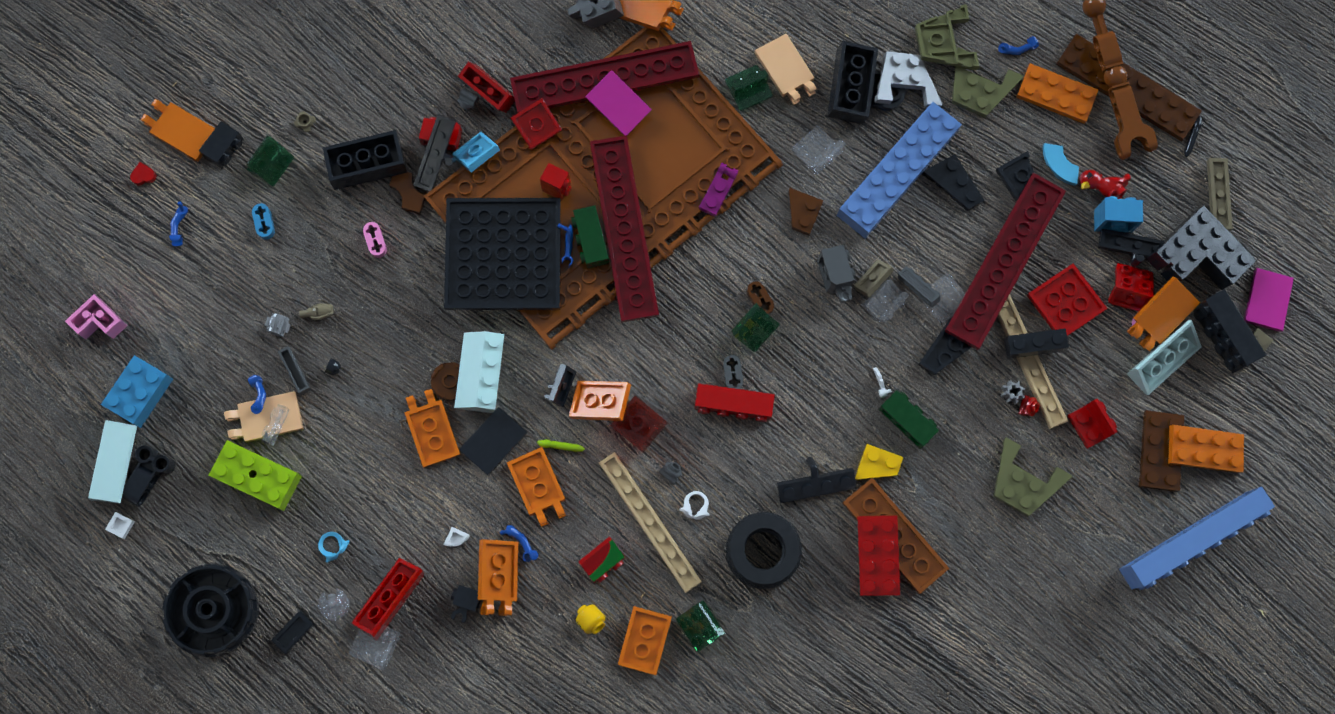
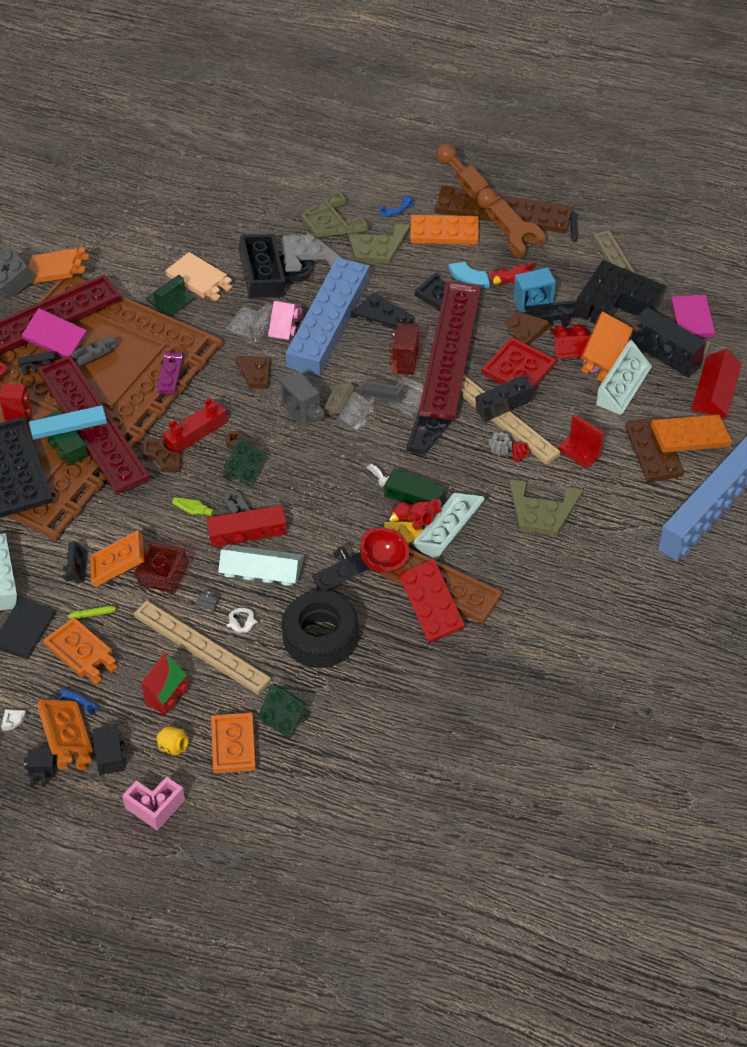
camera: 15 degrees left, 25 degrees down
blue piece [557,224,573,268] -> none
none -> black plate [17,351,55,375]
none -> medium azure tile [29,406,107,439]
none -> dark grey hinge [71,336,116,366]
none -> black brick [92,725,127,775]
none -> bright pink brick [122,777,185,831]
none -> reddish brown tile [143,439,181,472]
none -> red brick [162,397,228,453]
none -> lime piece [172,497,214,517]
none -> light aqua slope [219,544,304,586]
none -> bright pink brick [268,301,303,340]
none -> red cylinder [360,527,410,573]
none -> clear red brick [389,323,419,375]
none -> red animal [390,498,441,530]
none -> light aqua slope [413,493,485,561]
none -> reddish brown wing [504,311,551,345]
none -> red slope [691,348,742,418]

